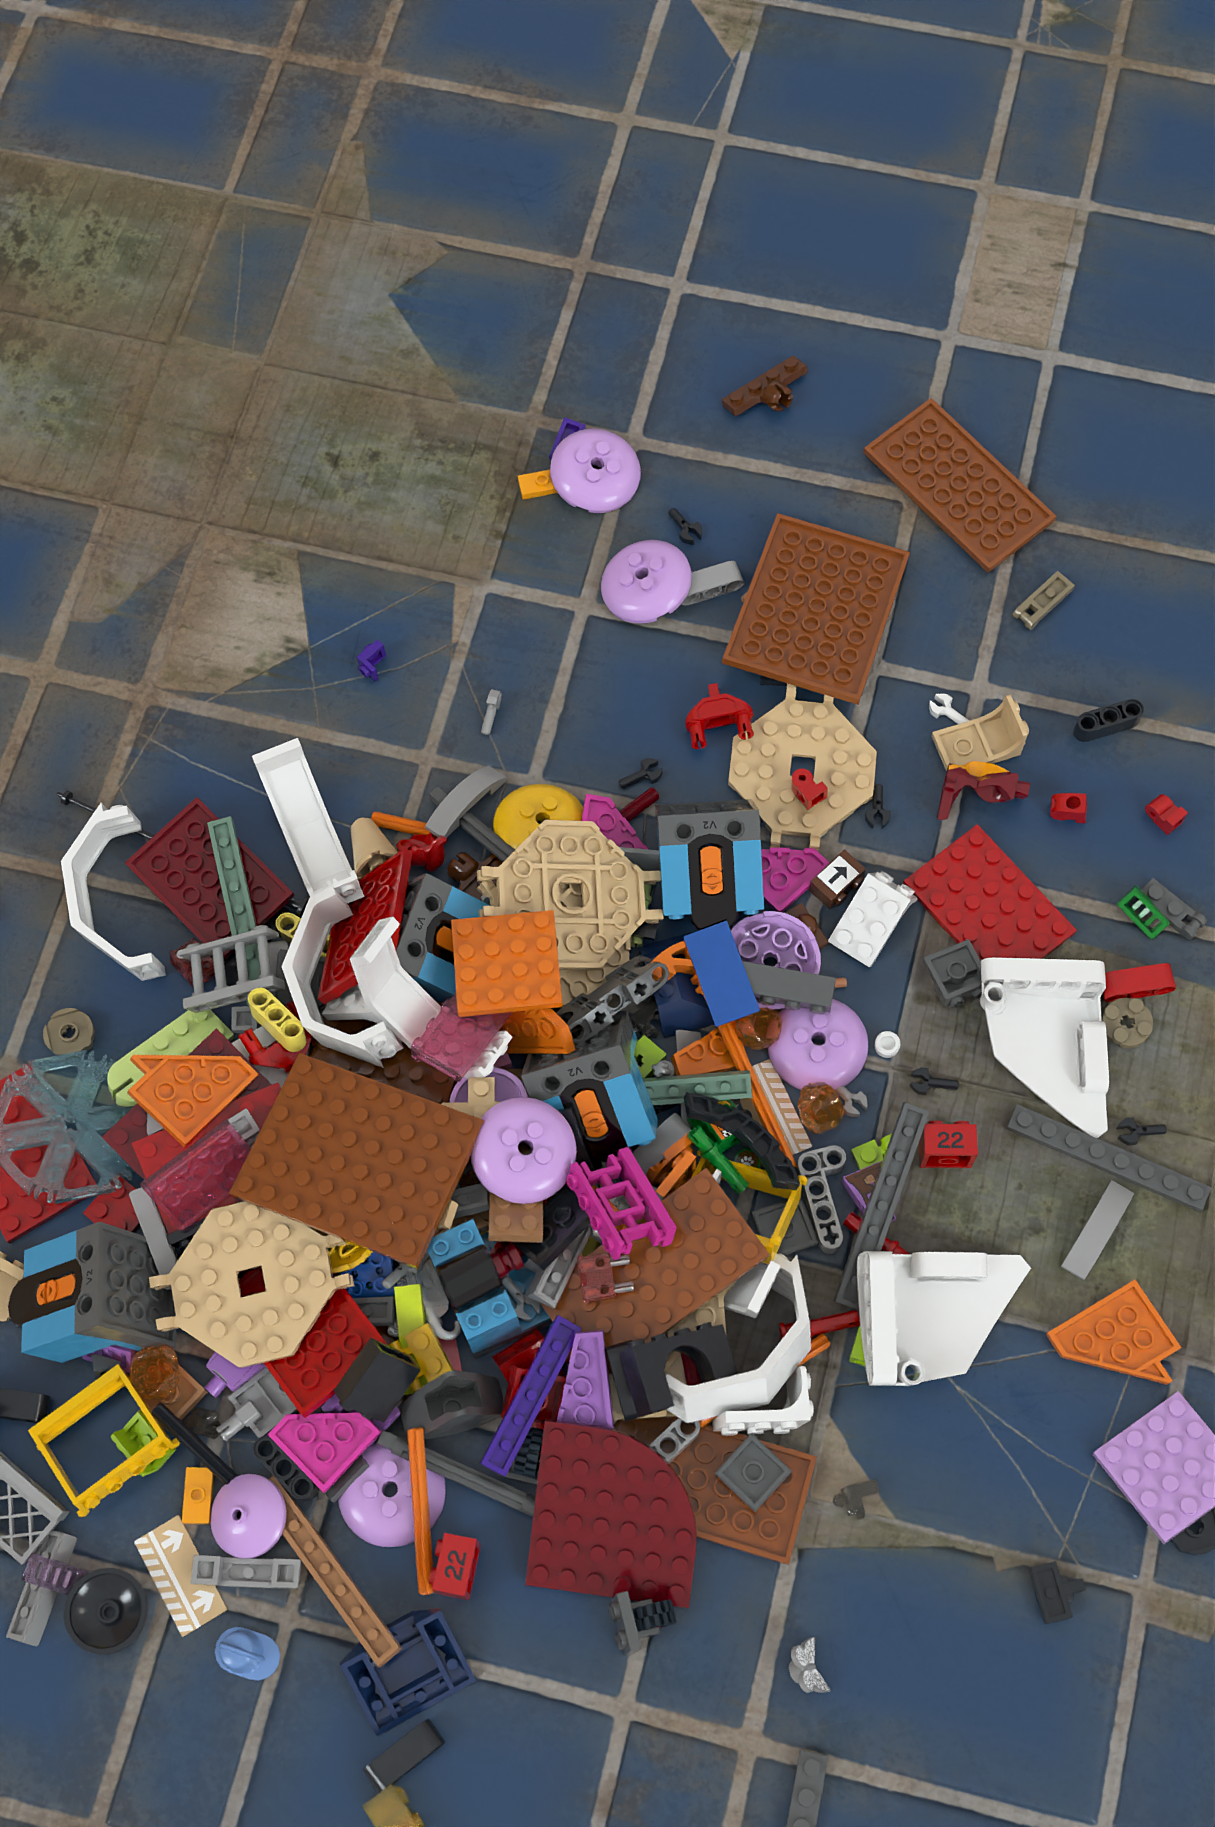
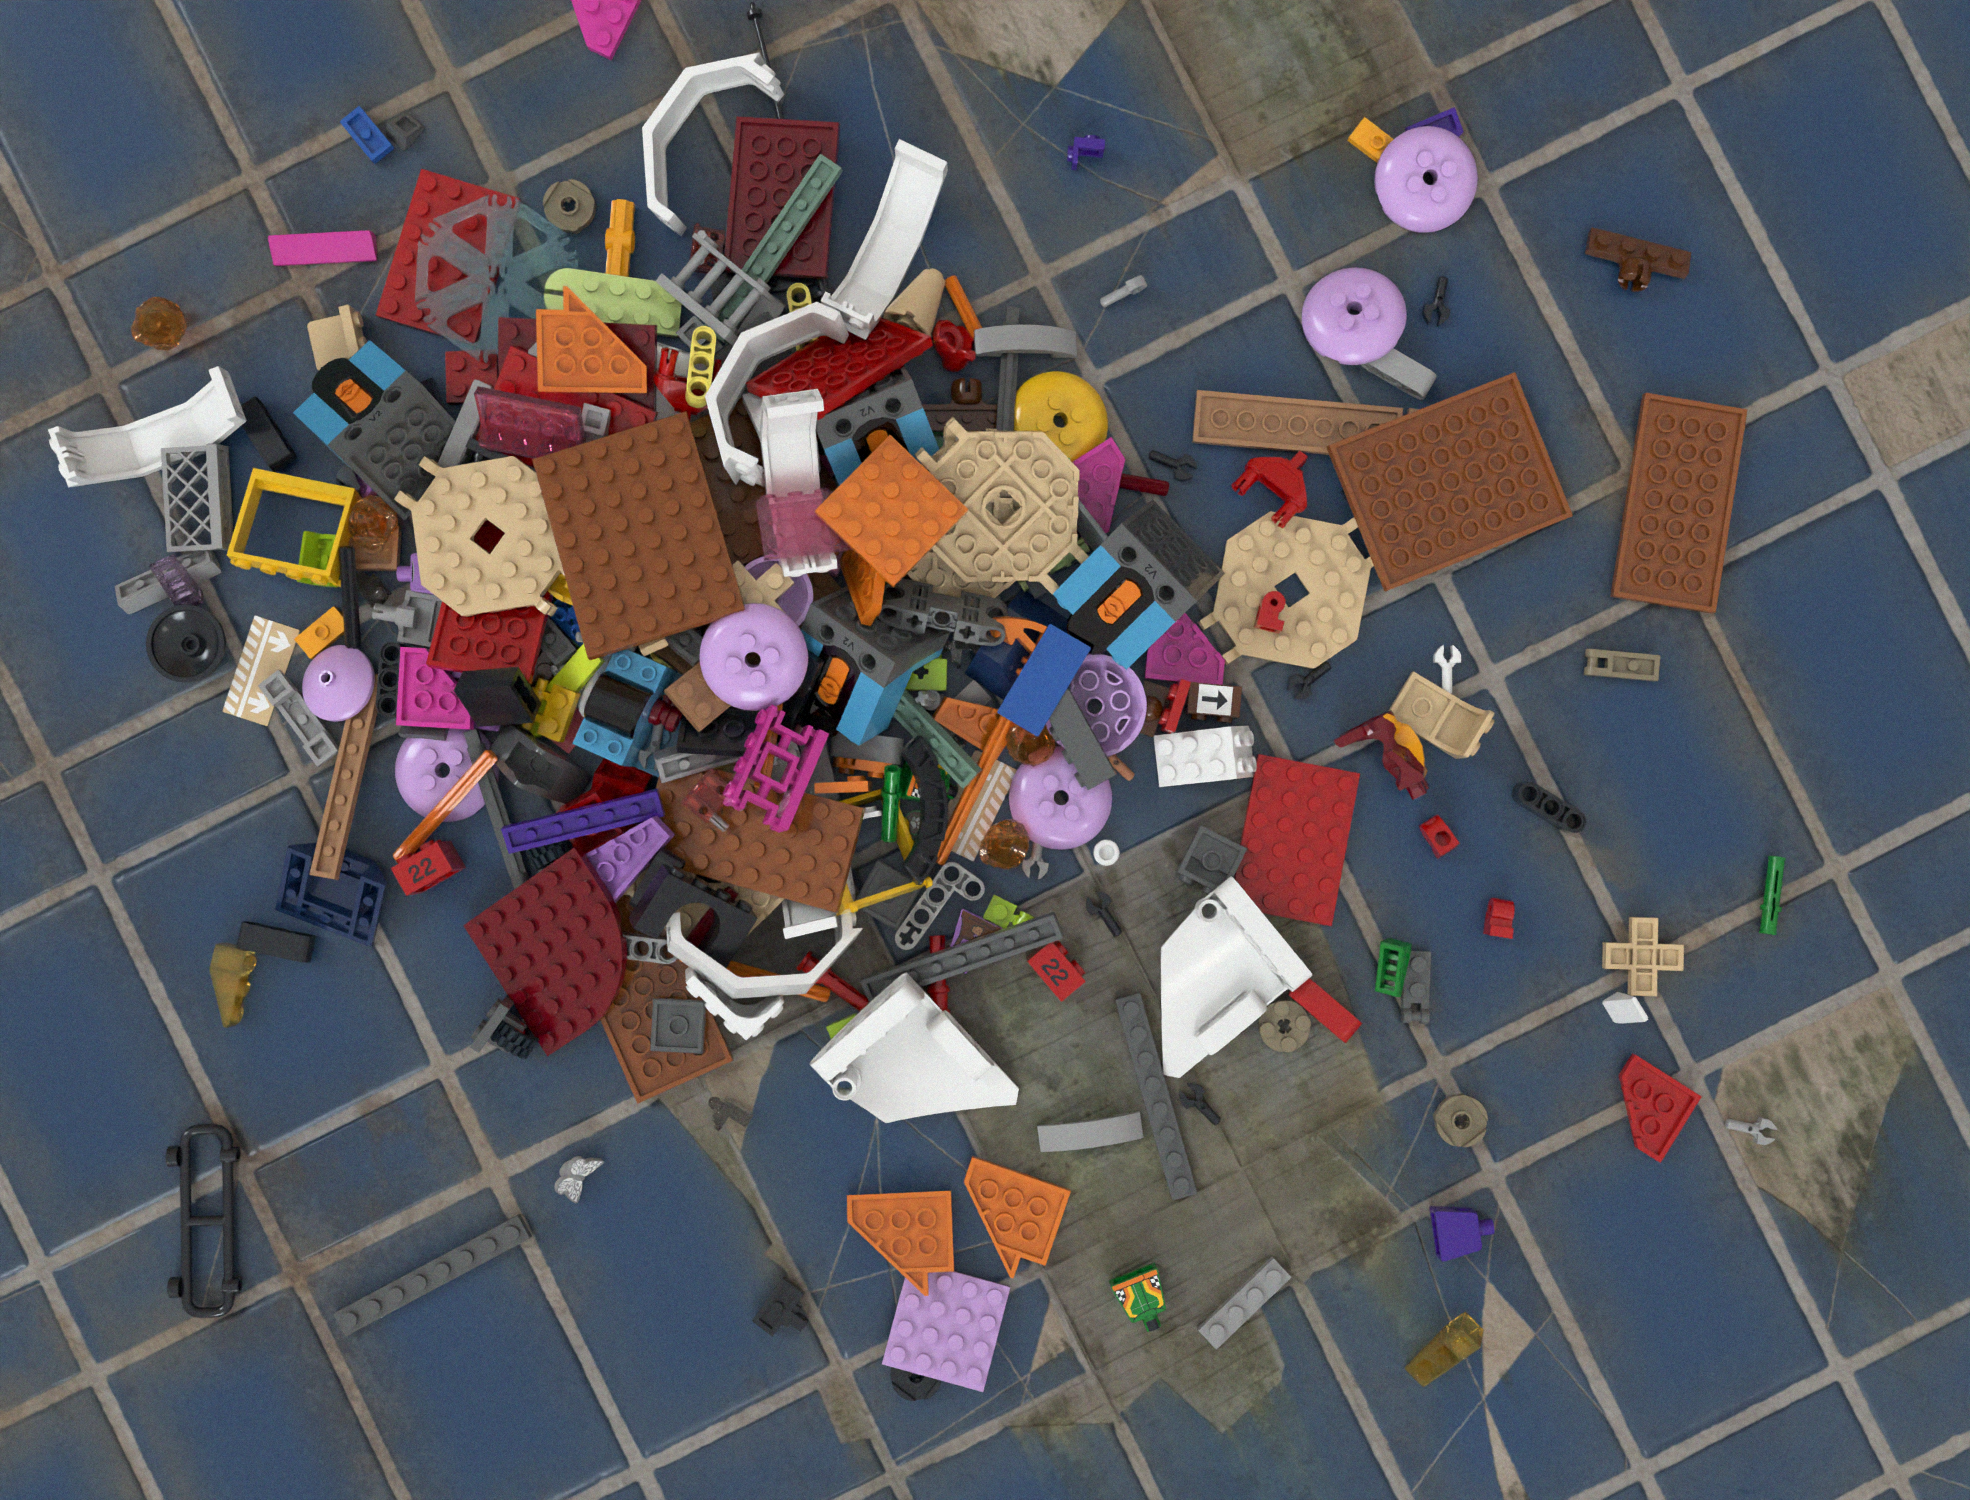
camera: 45 degrees right, 20 degrees up
medium blue piece [215,1627,280,1681] -> none
none -> light orange piece [605,199,635,277]
none -> orange wing [847,1191,954,1296]
none -> red plate [1158,679,1191,734]
none -> medium nougat plate [1192,390,1403,455]

